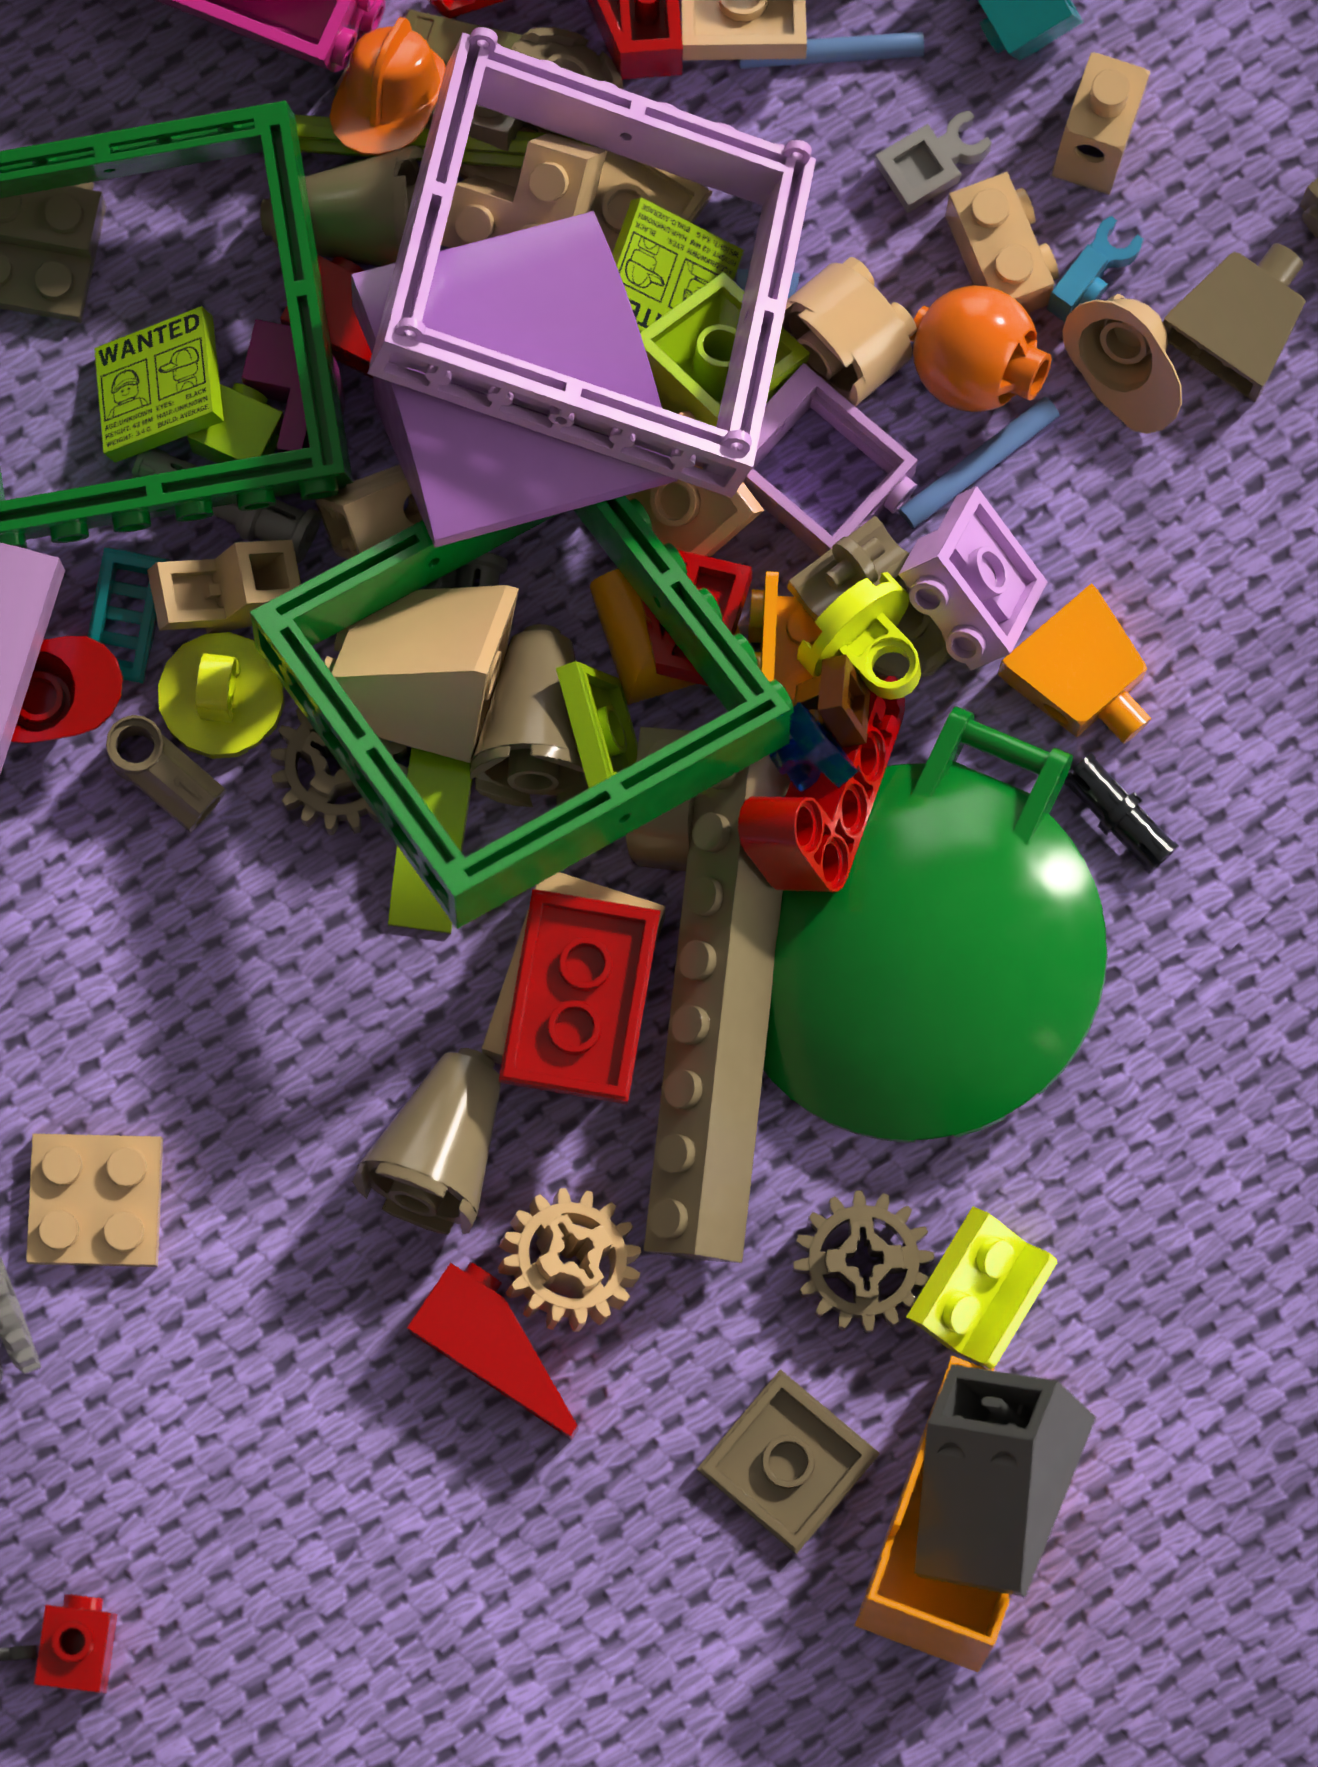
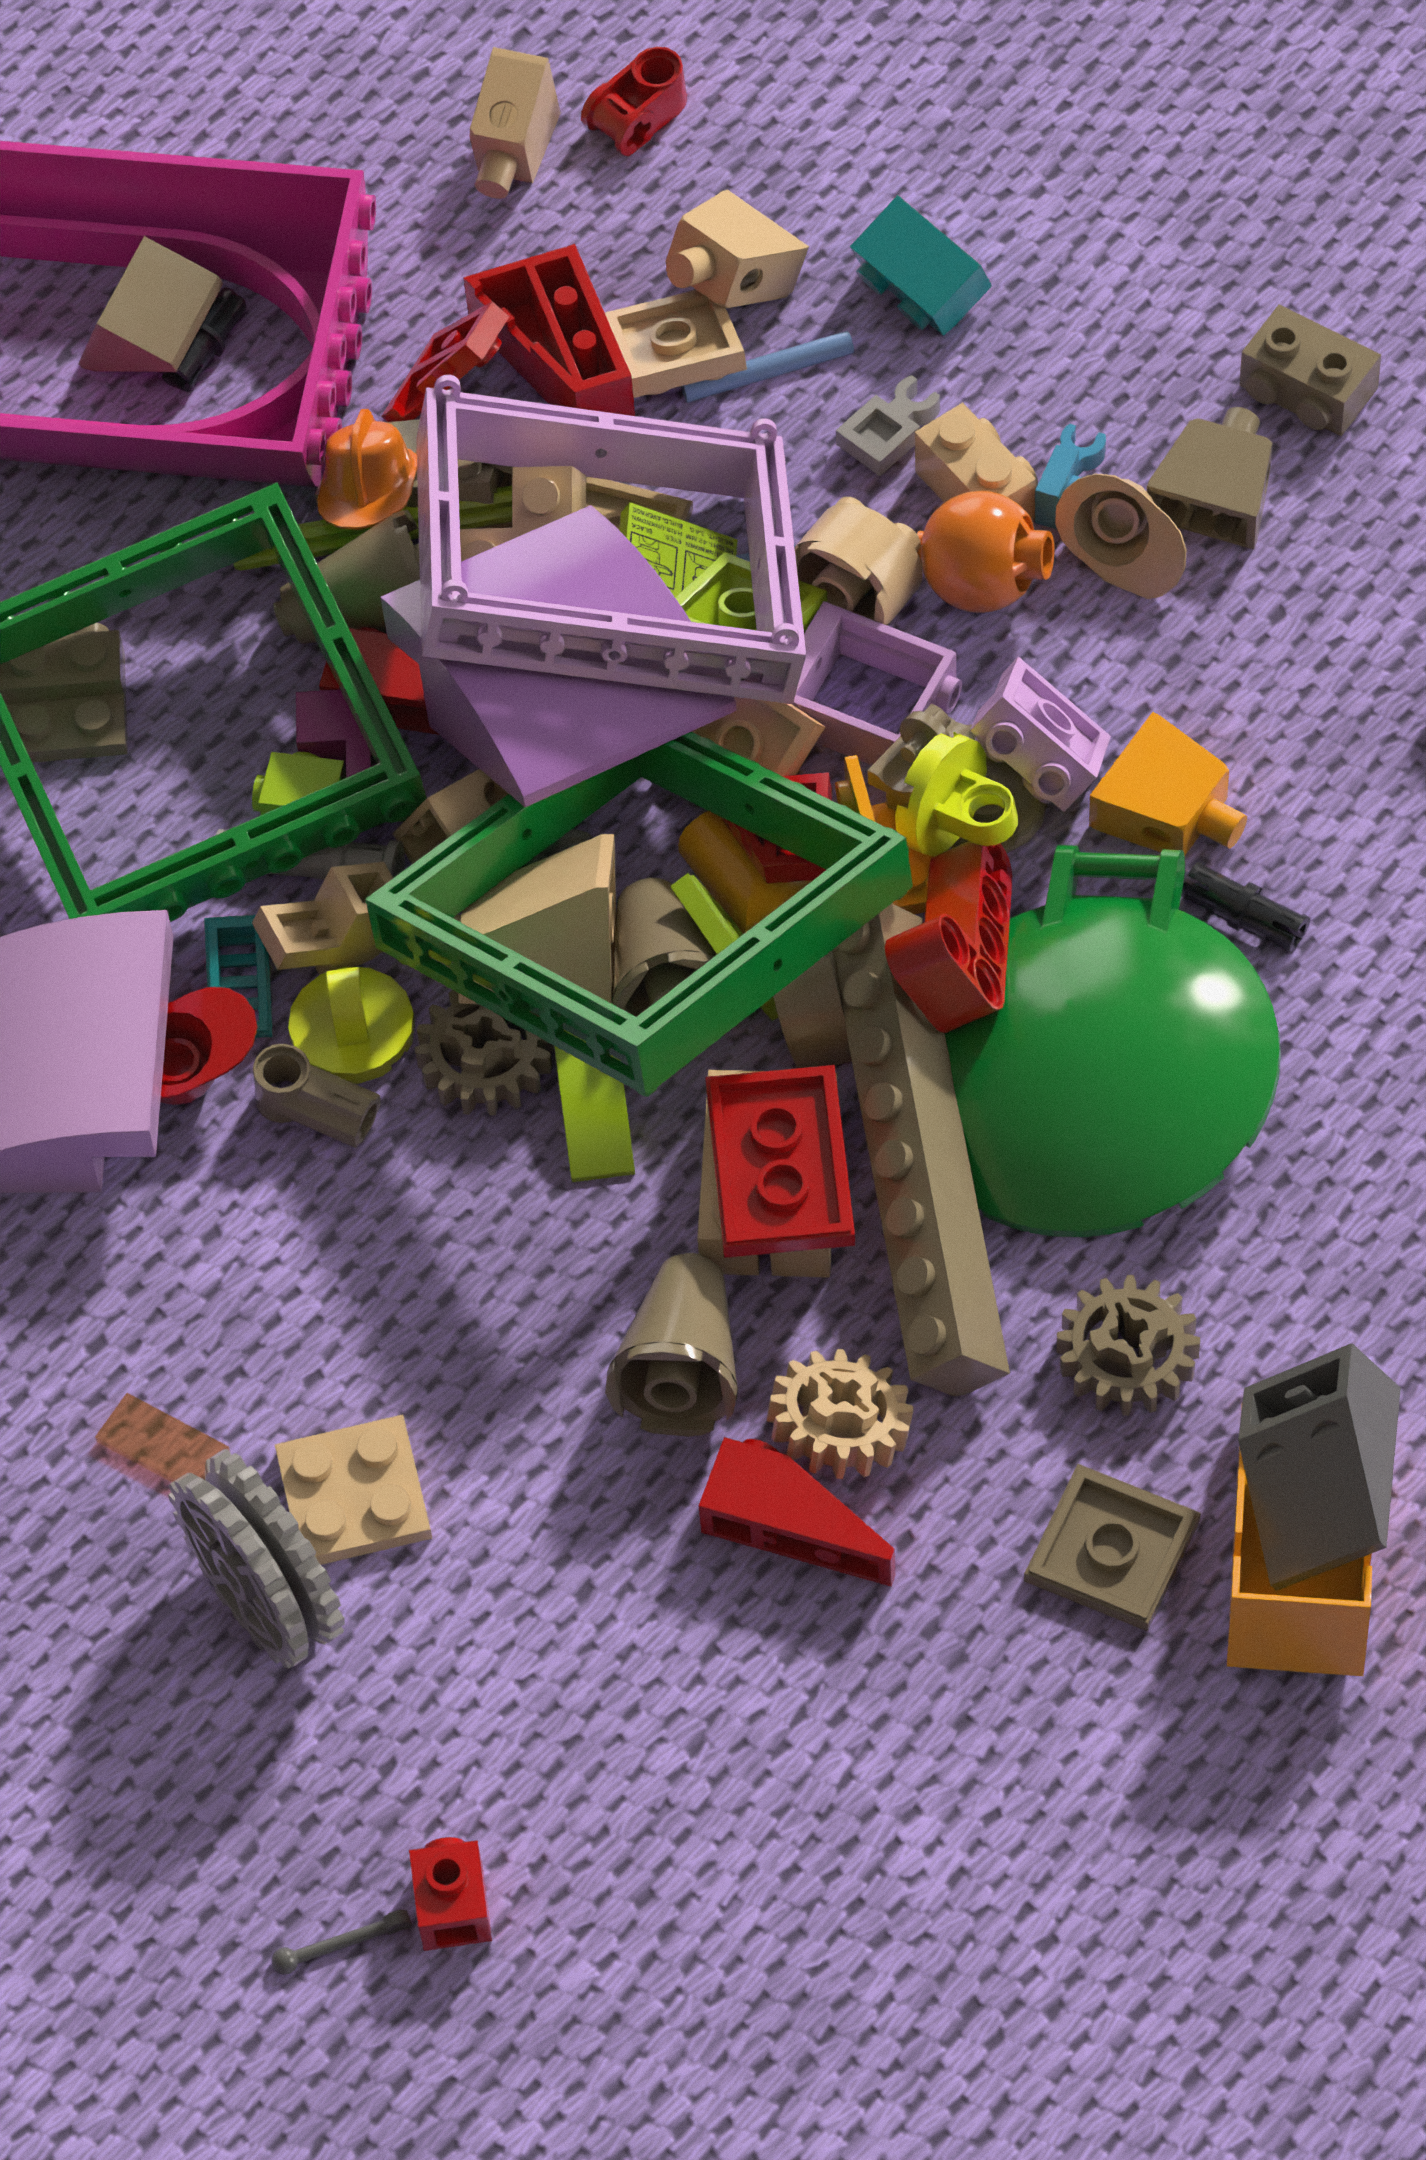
camera: 10 degrees left, 20 degrees down
lime tile [94,306,224,463] -> none
tile [769,702,858,792] -> none
reddish brown tile [794,655,871,748] -> none
medium blue bar [898,396,1060,529] -> none
neon yellow bracket [906,1206,1057,1369] -> none
tan torso [1051,52,1150,195] -> none

